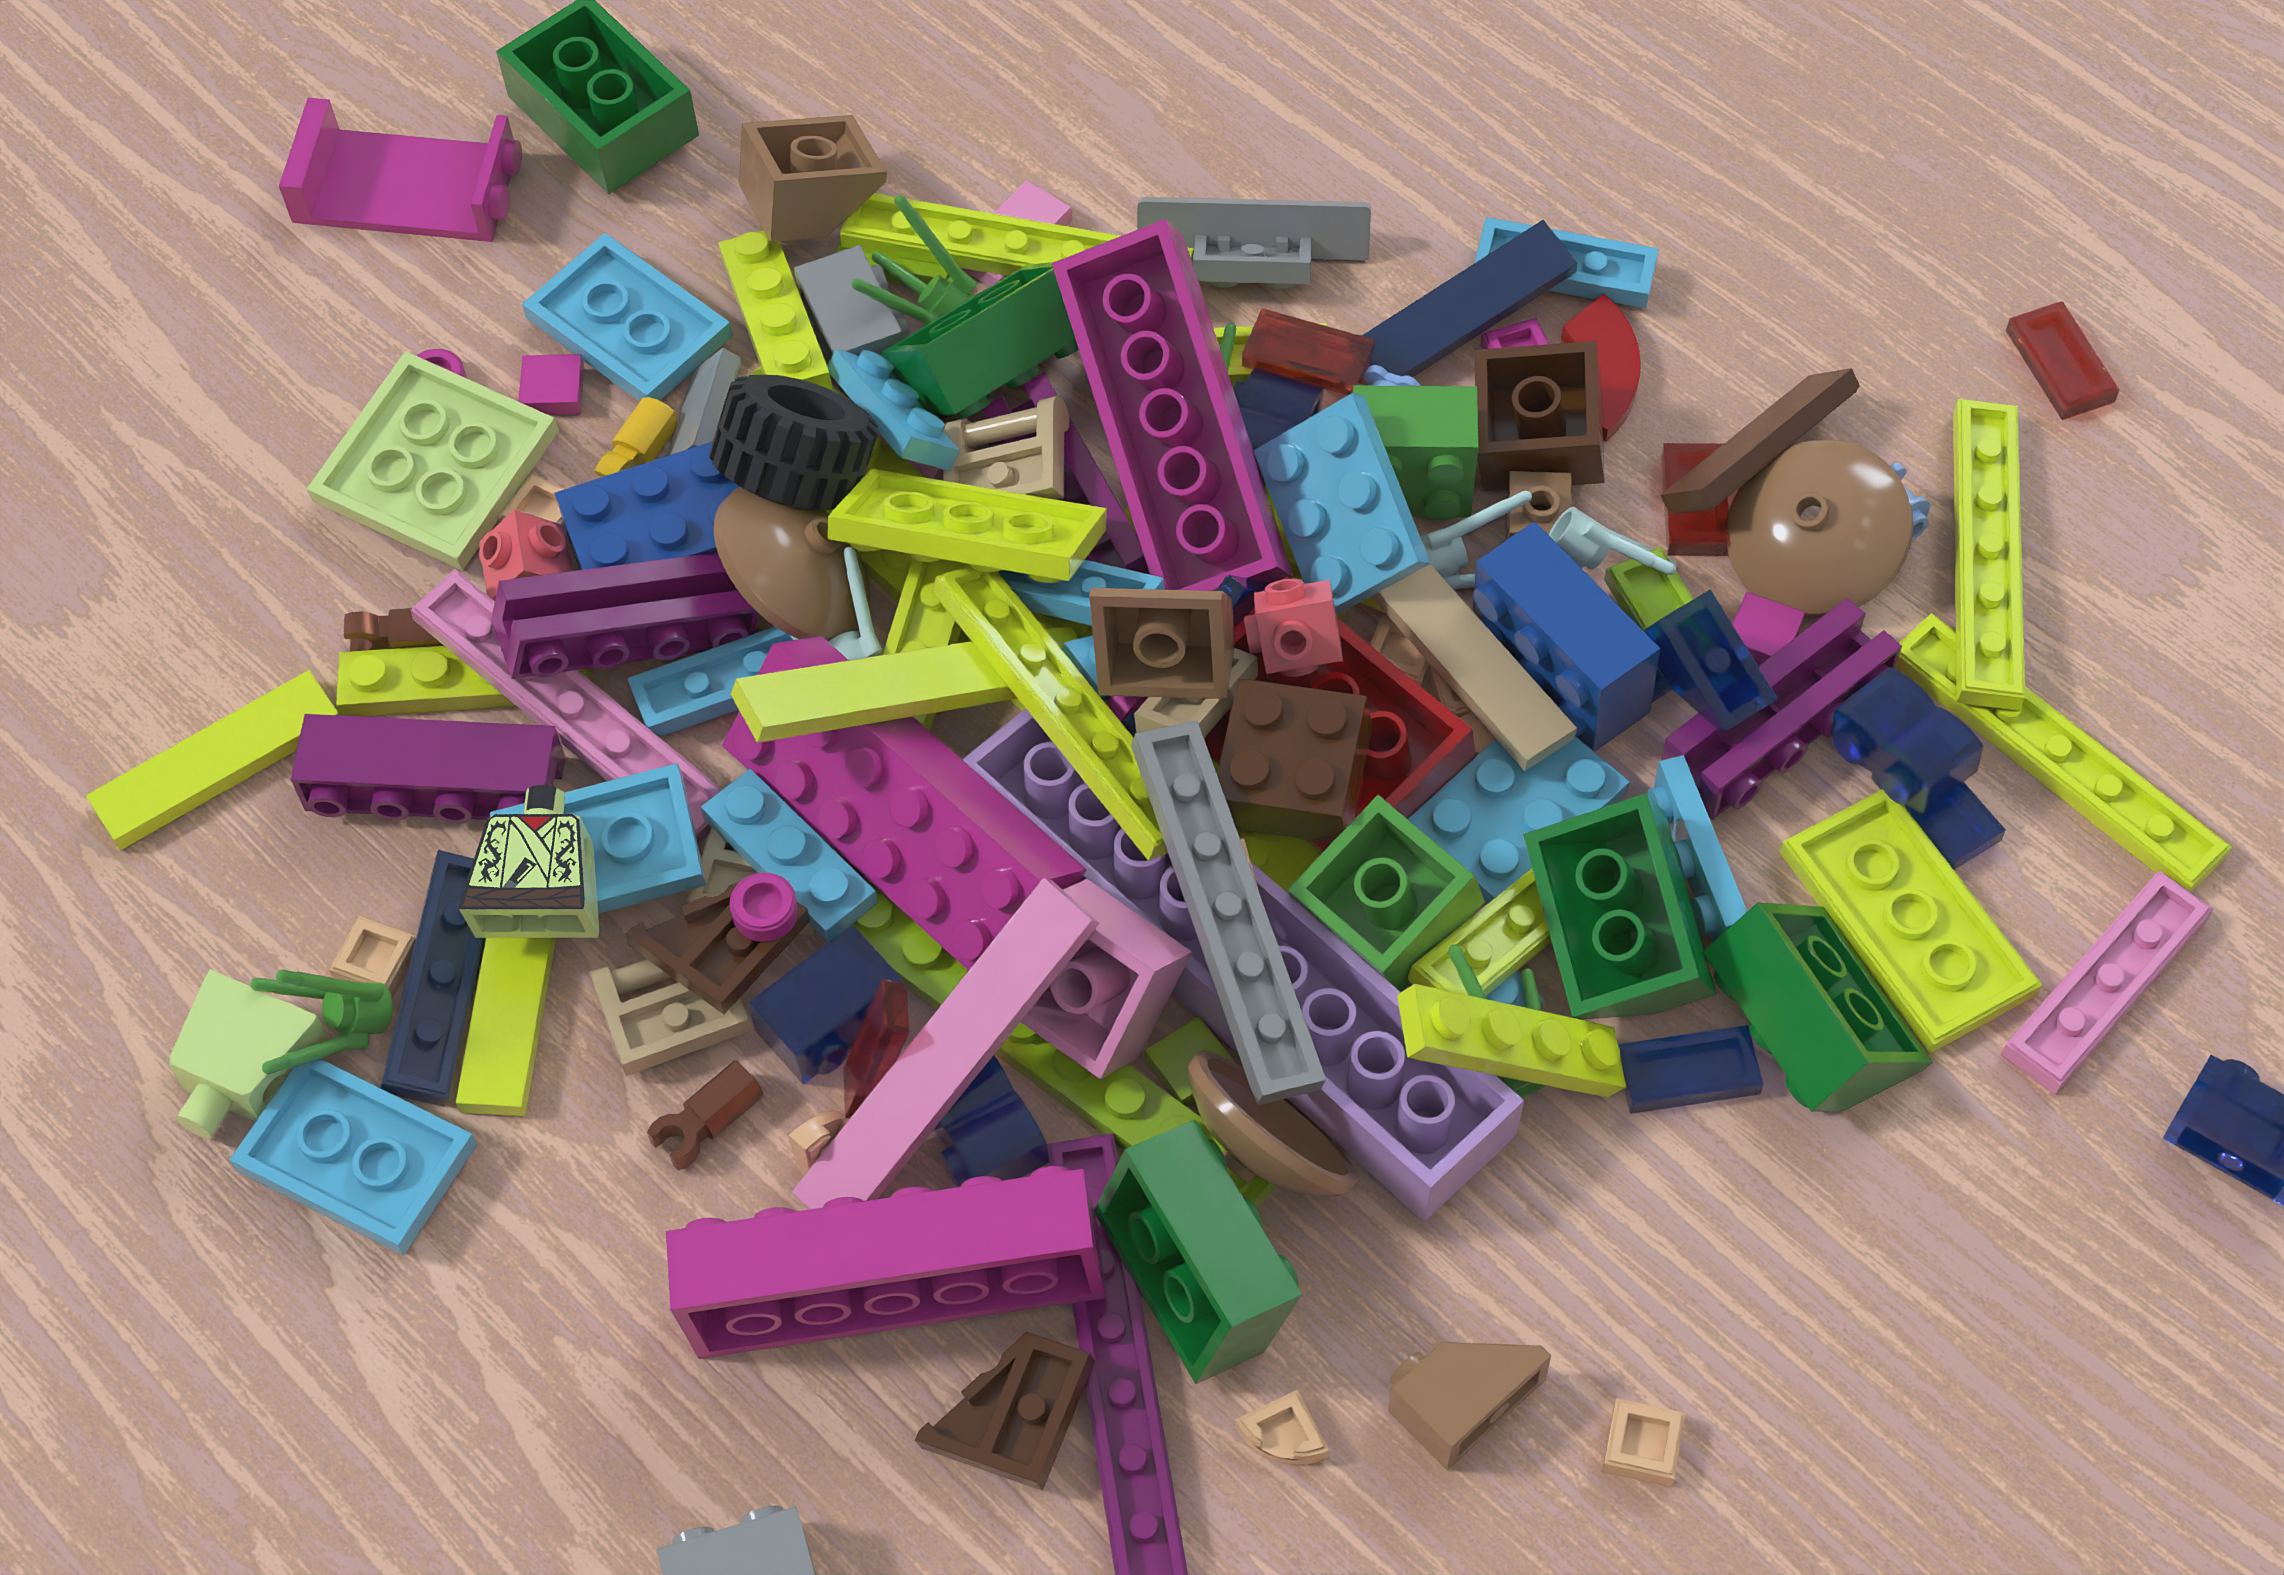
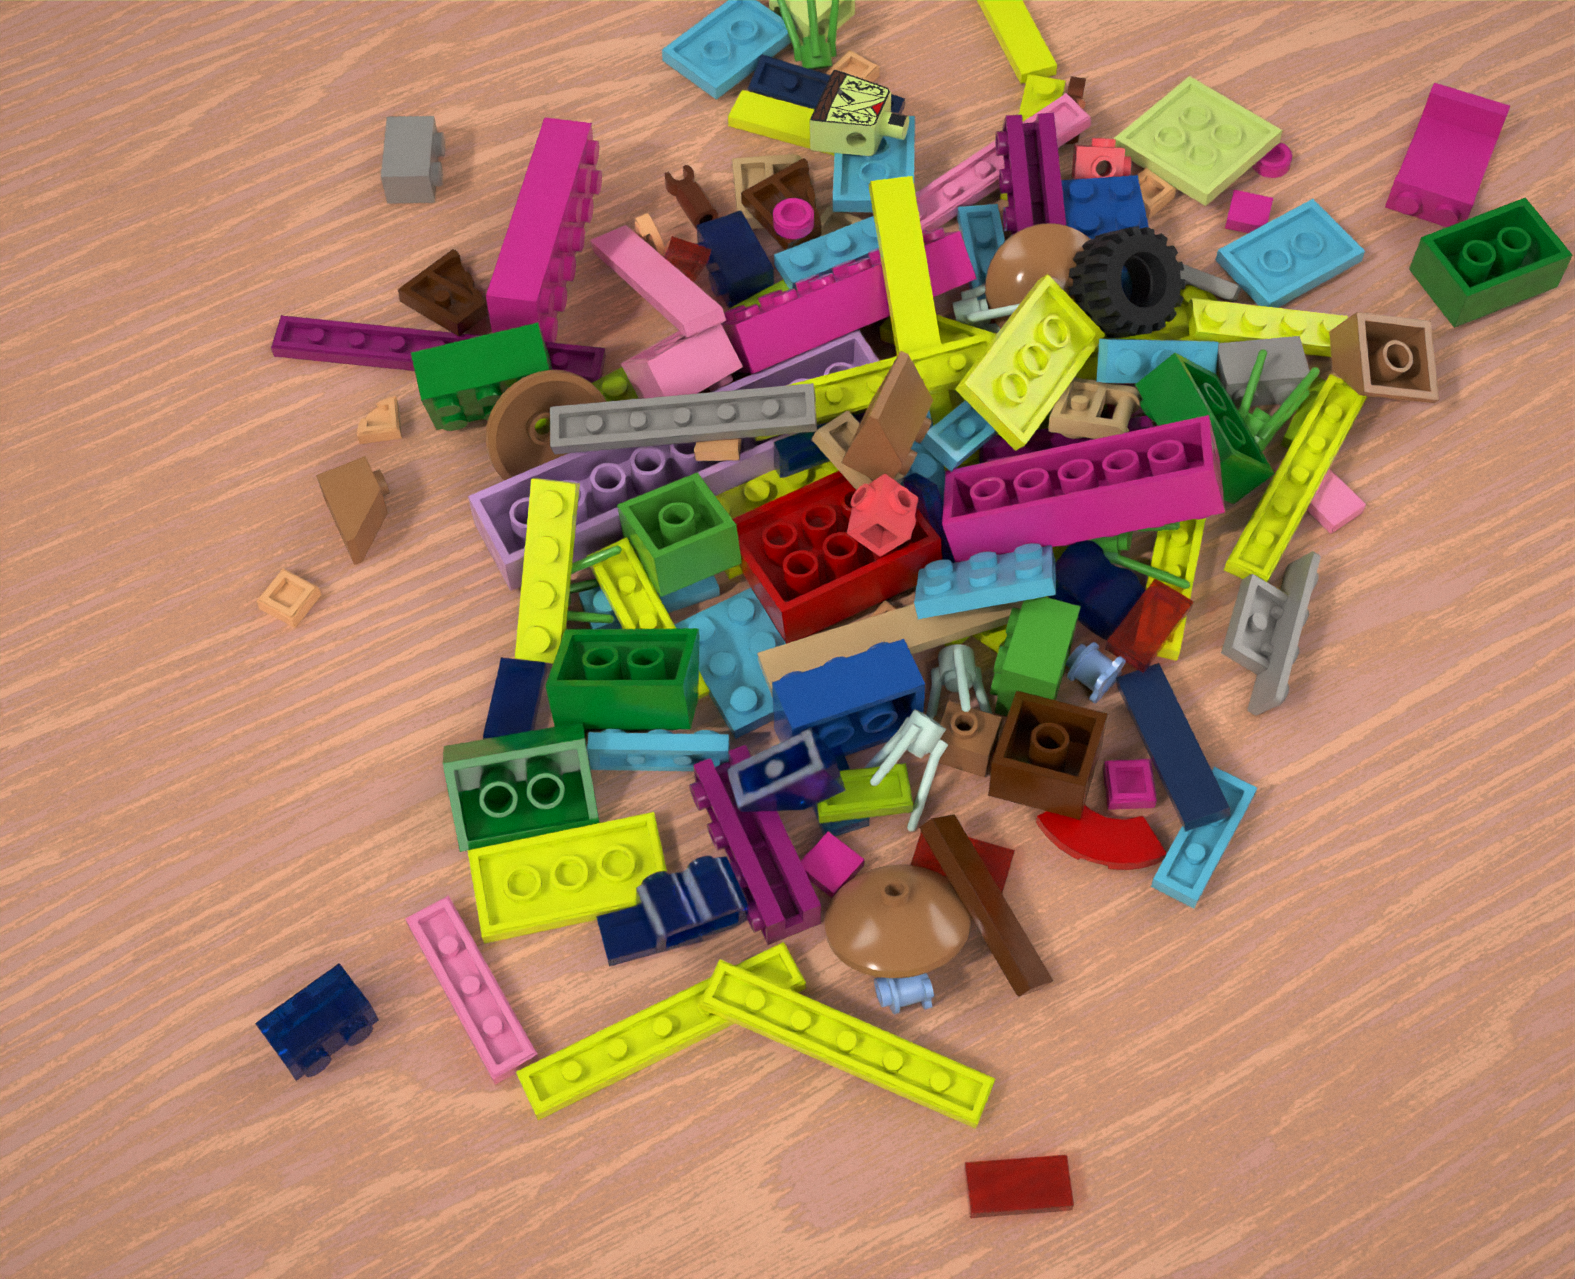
camera: 105 degrees right, 0 degrees up
magenta brick [290,714,566,824] -> none
yellow bar [595,397,677,477] -> none
clear blue brick [931,1055,1049,1187] -> none
reddish brown brick [1217,678,1373,843] -> none

